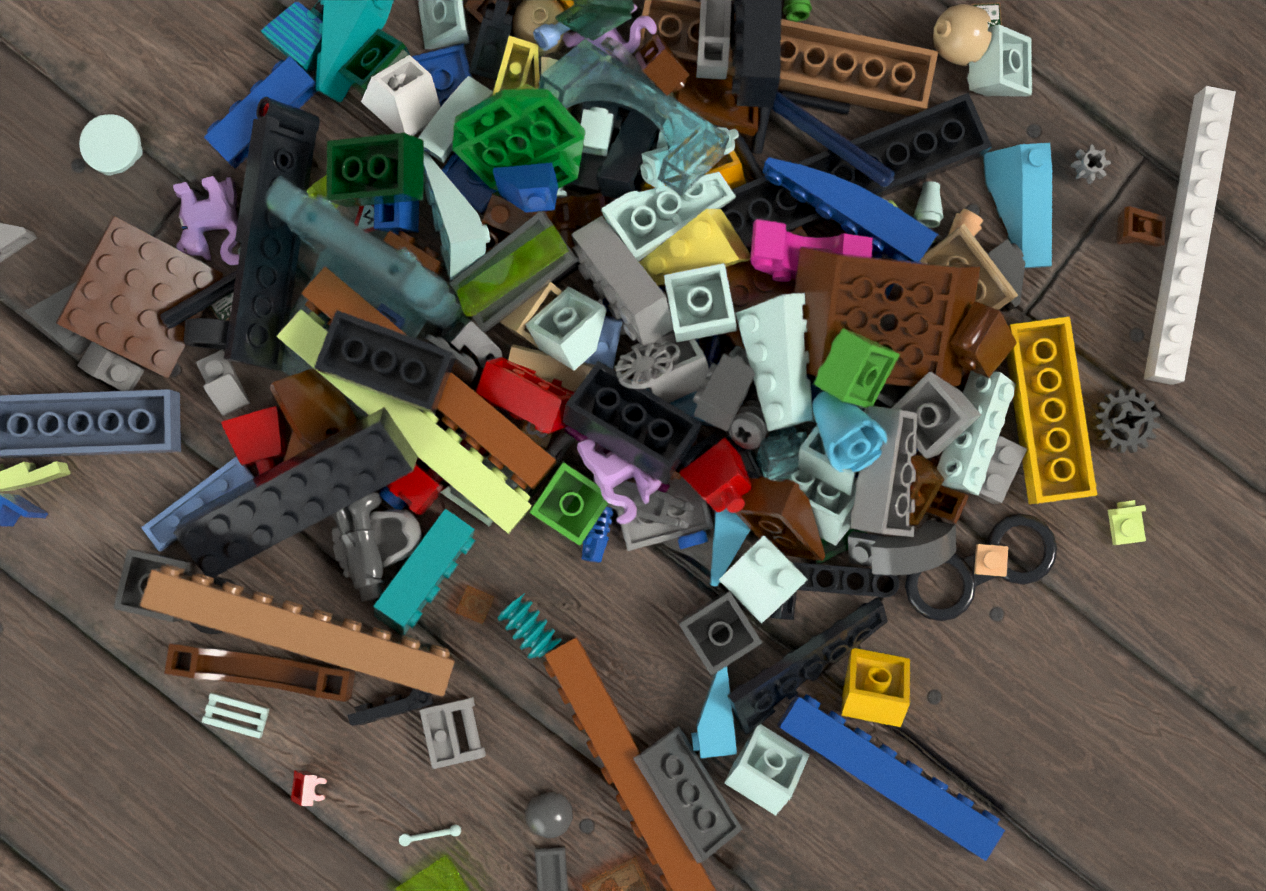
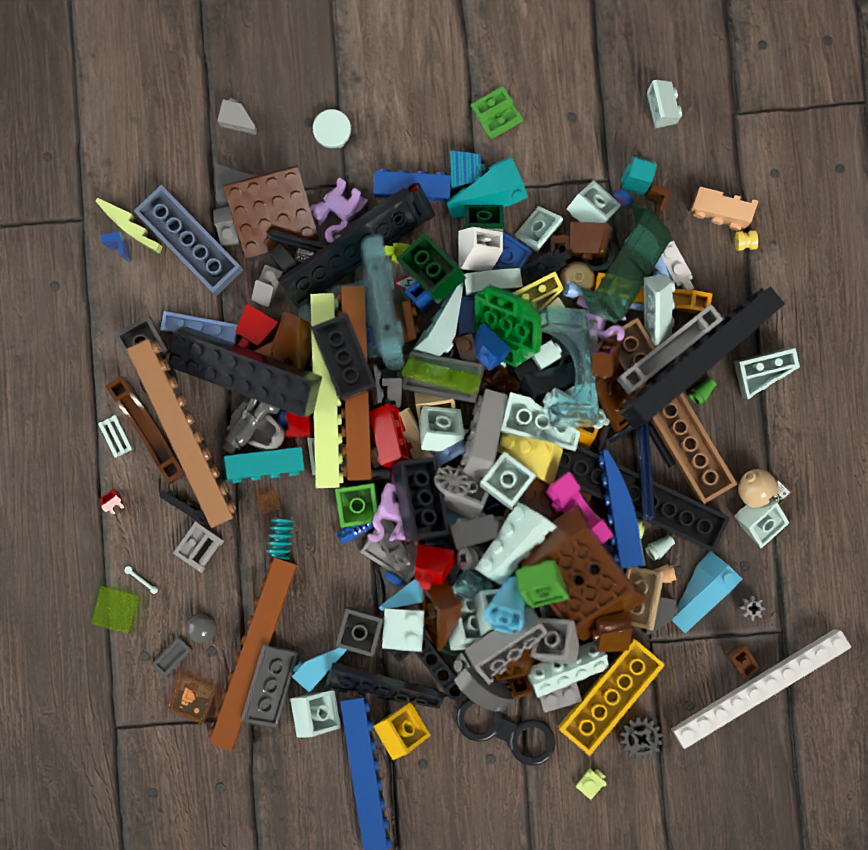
camera: 50 degrees right, 0 degrees up
light nougat plate [974,544,1008,577] -> none

